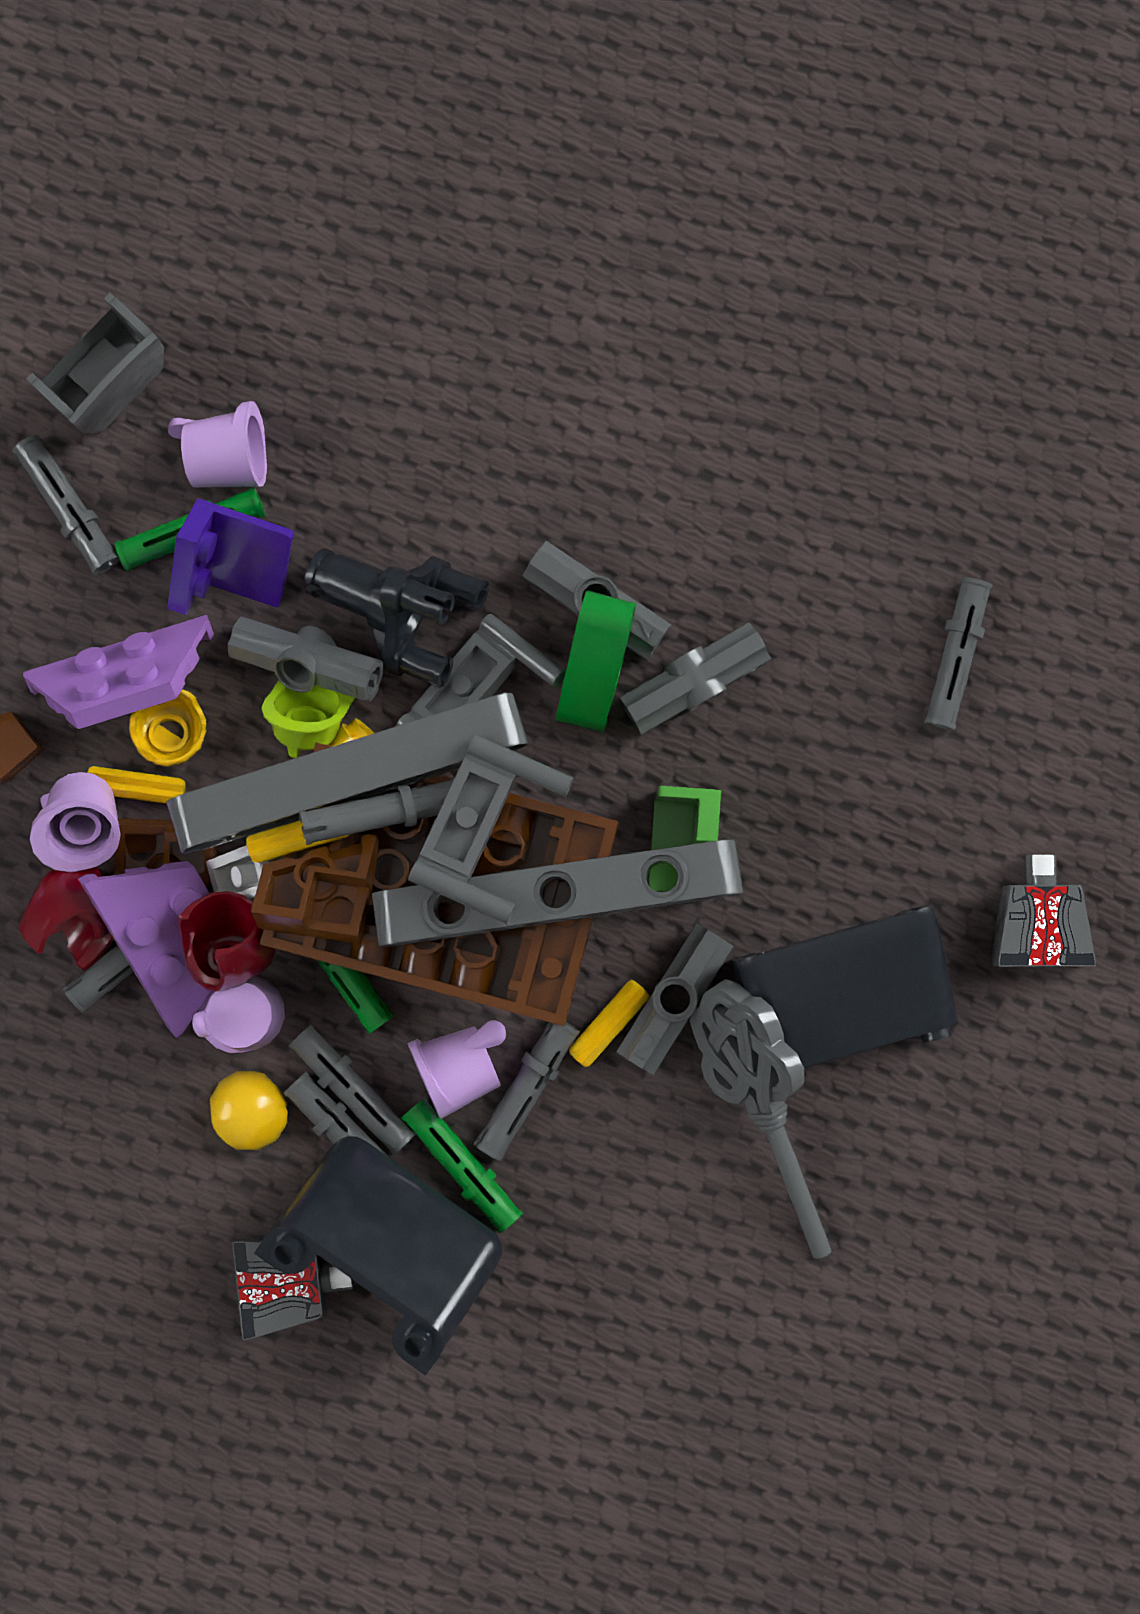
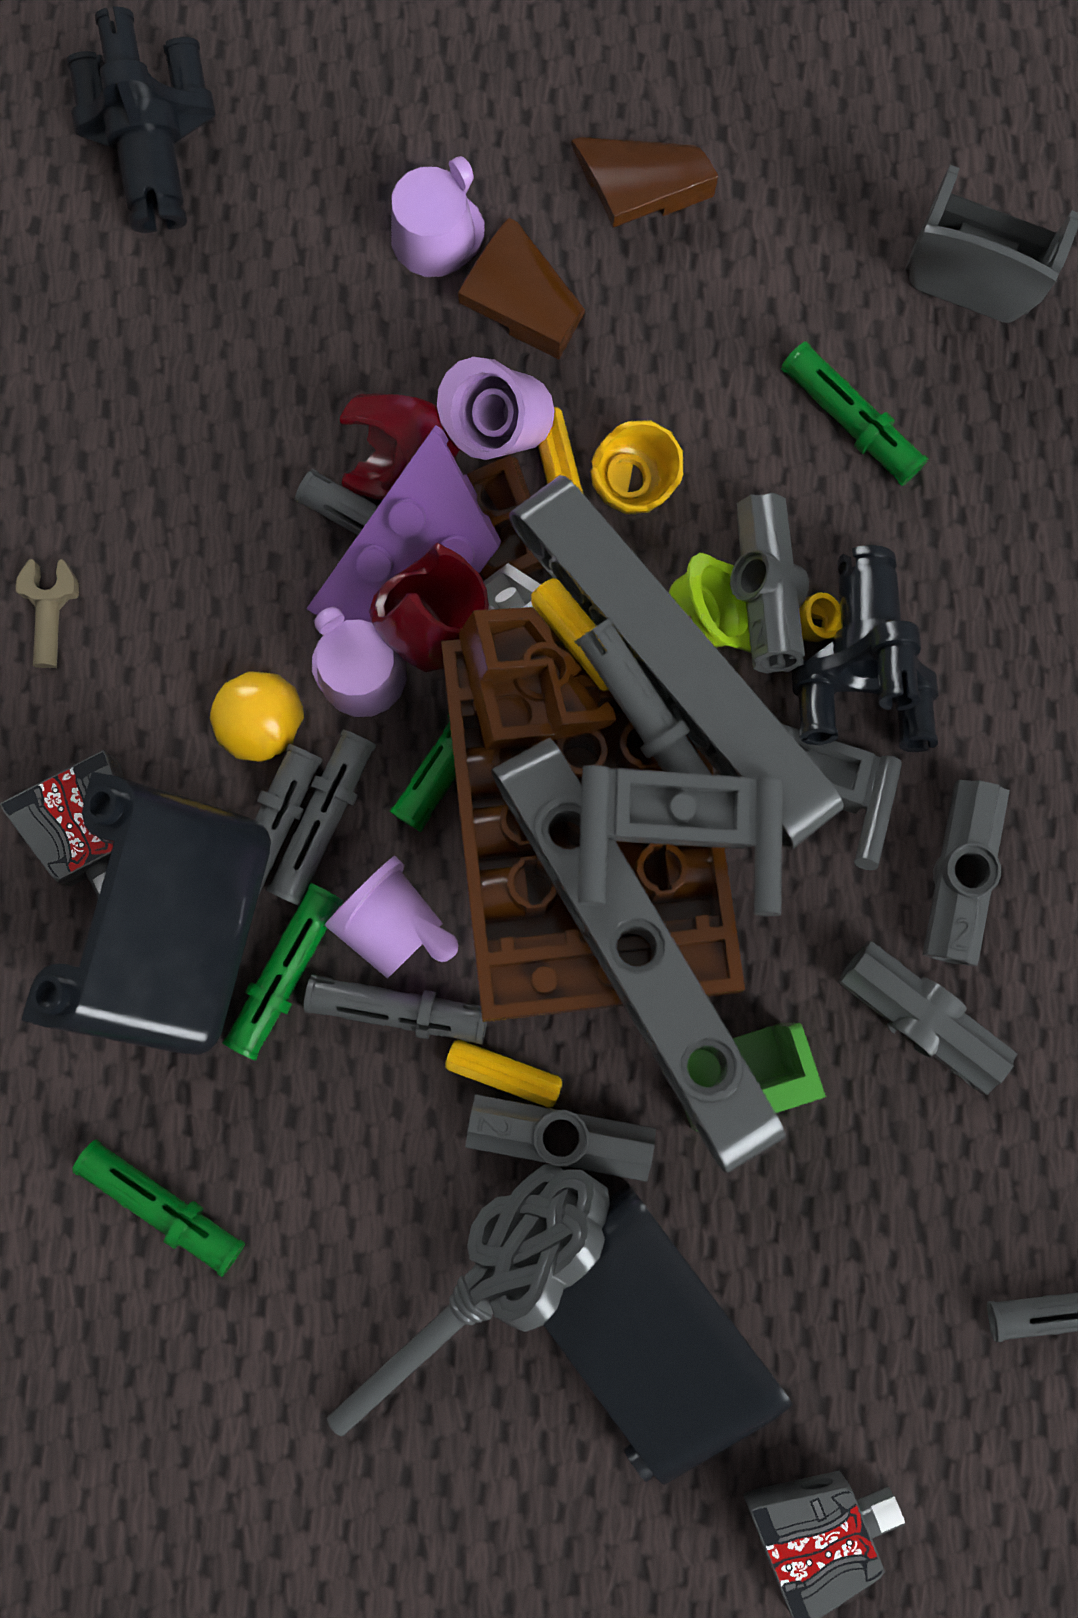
camera: 70 degrees right, 5 degrees down
dark grey pin [12,435,120,576] -> none
medium lavender wing [23,615,214,729] -> none
dark purple bracket [167,498,294,615] -> none
lavender hat [168,401,267,487] -> none
green beam [555,591,636,733] -> none
none -> dark tan bar [16,559,79,668]
none -> green pin [72,1139,245,1277]
none -> yellow hinge [799,592,841,642]

